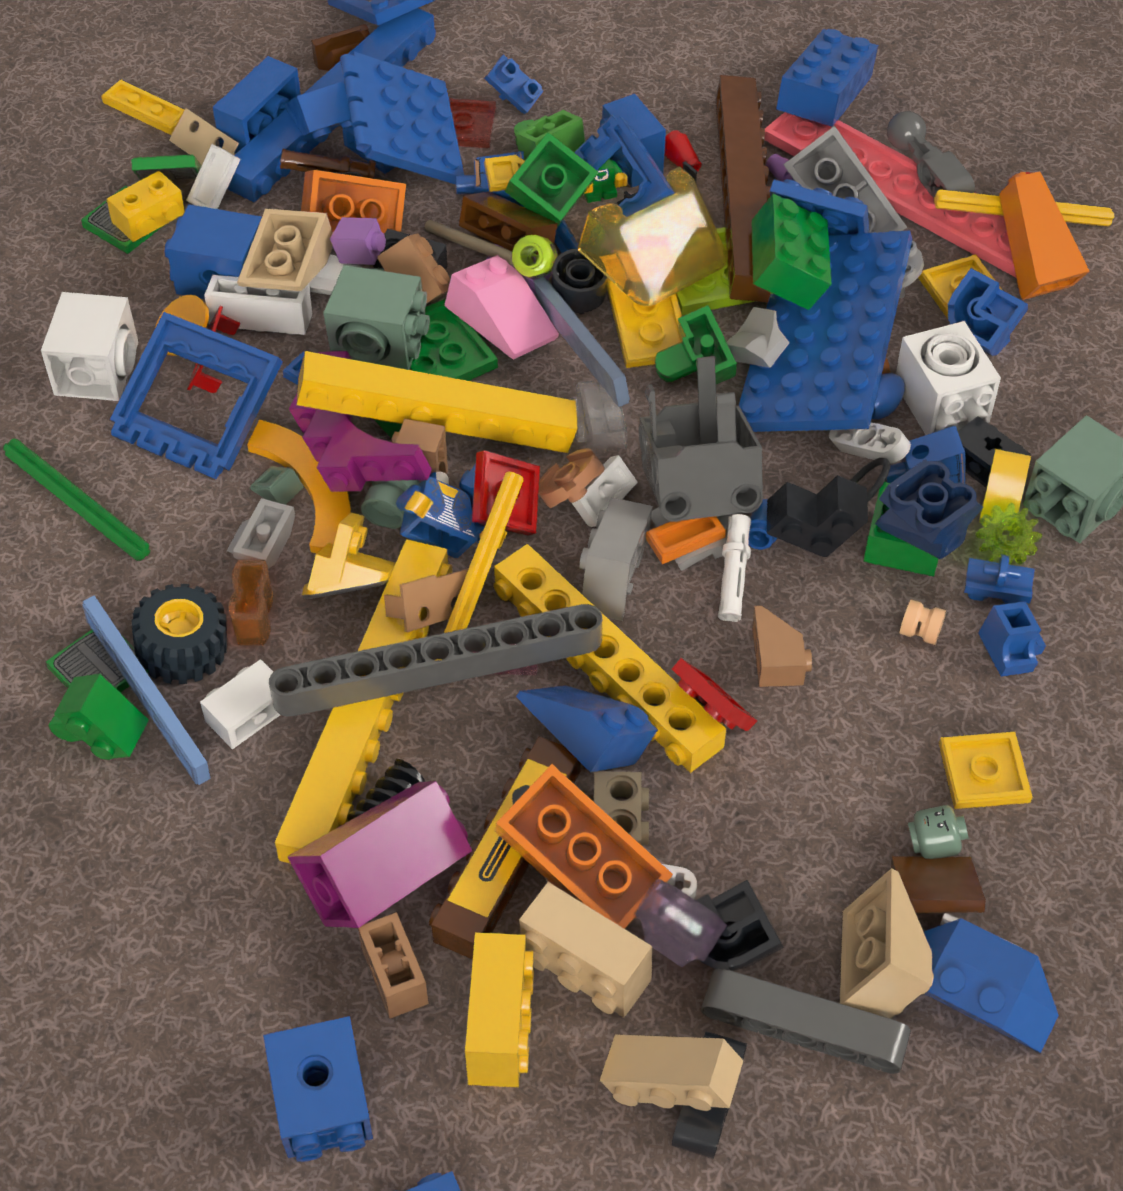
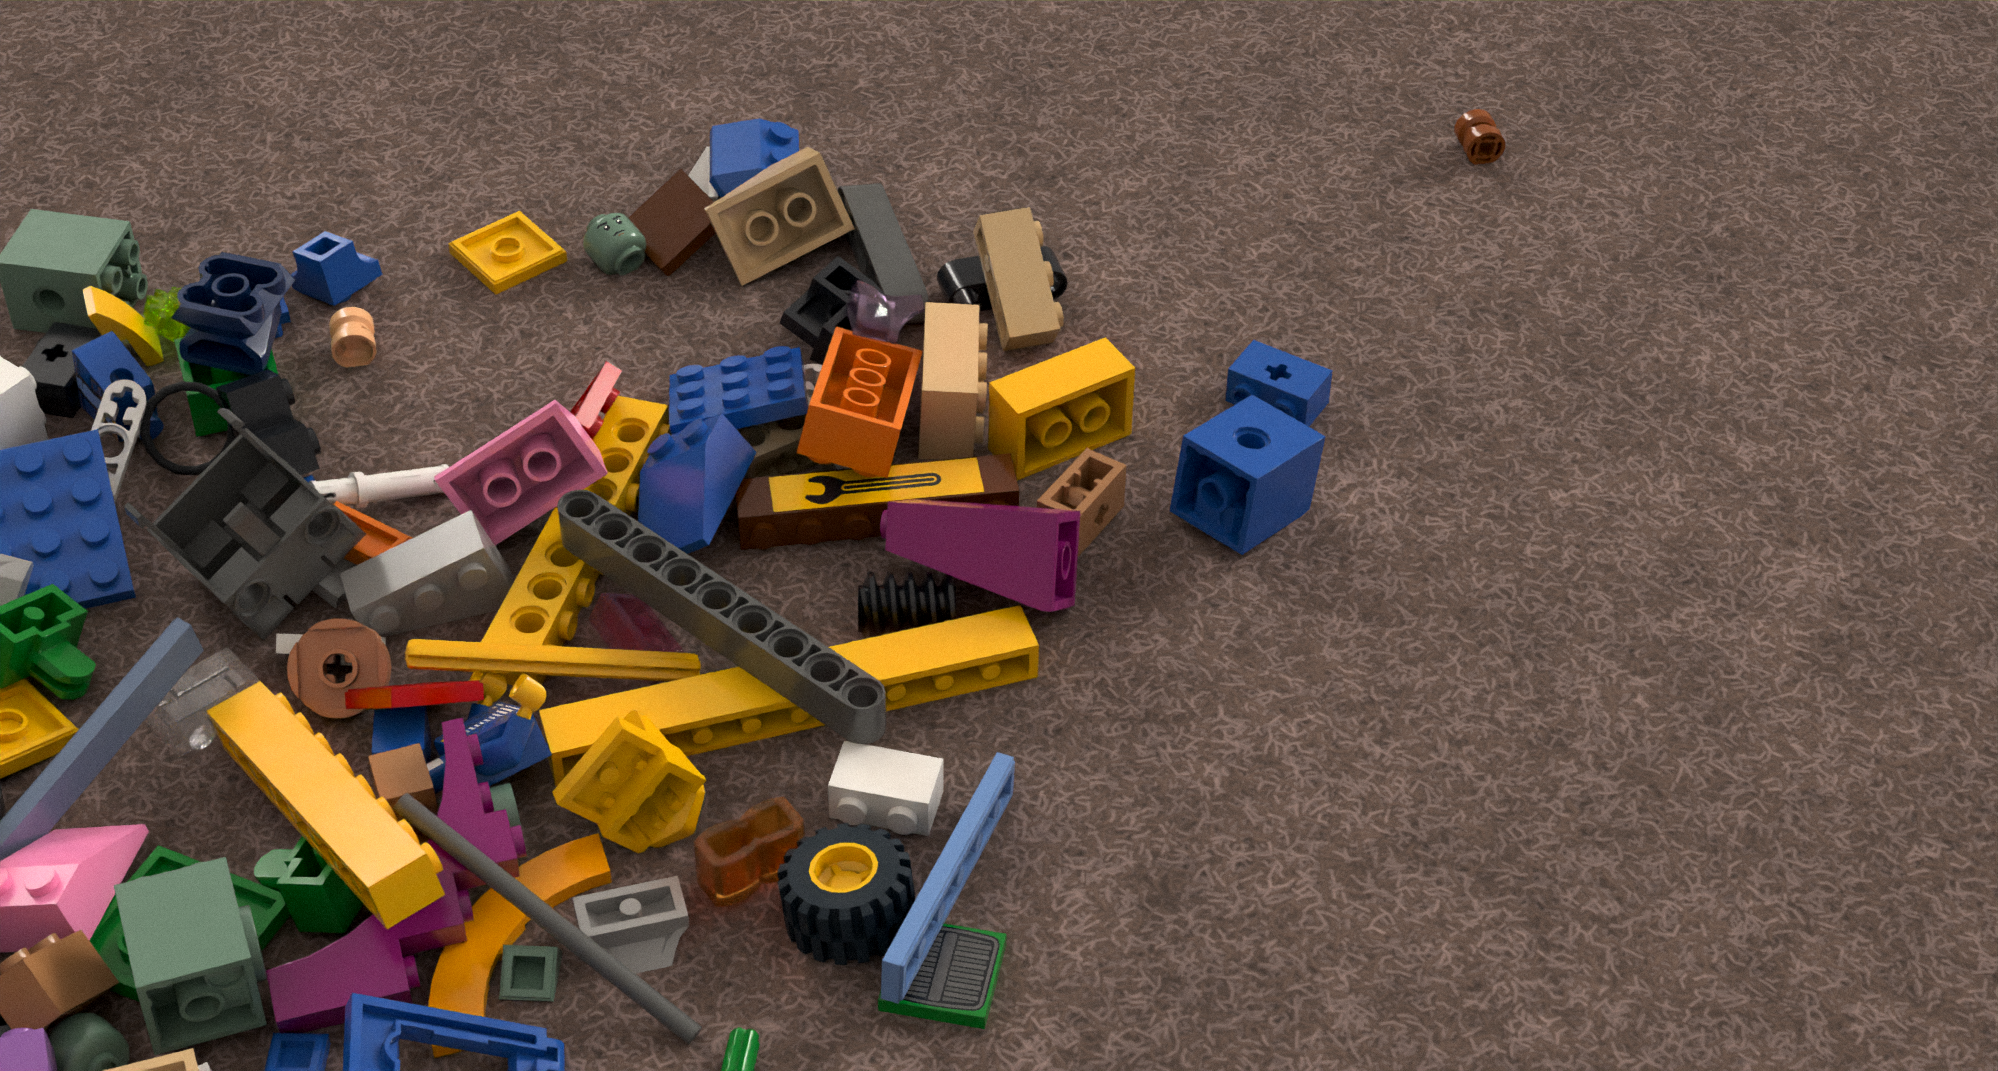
camera: 125 degrees left, 10 degrees down
green brick [48,674,149,760] -> none
medium nougat piece [384,568,475,632] -> none
medium nougat slope [752,606,812,687] -> none
none -> dark grey piece [393,793,702,1045]
none -> bright pink slope [434,400,608,545]
none -> blue plate [669,346,808,435]

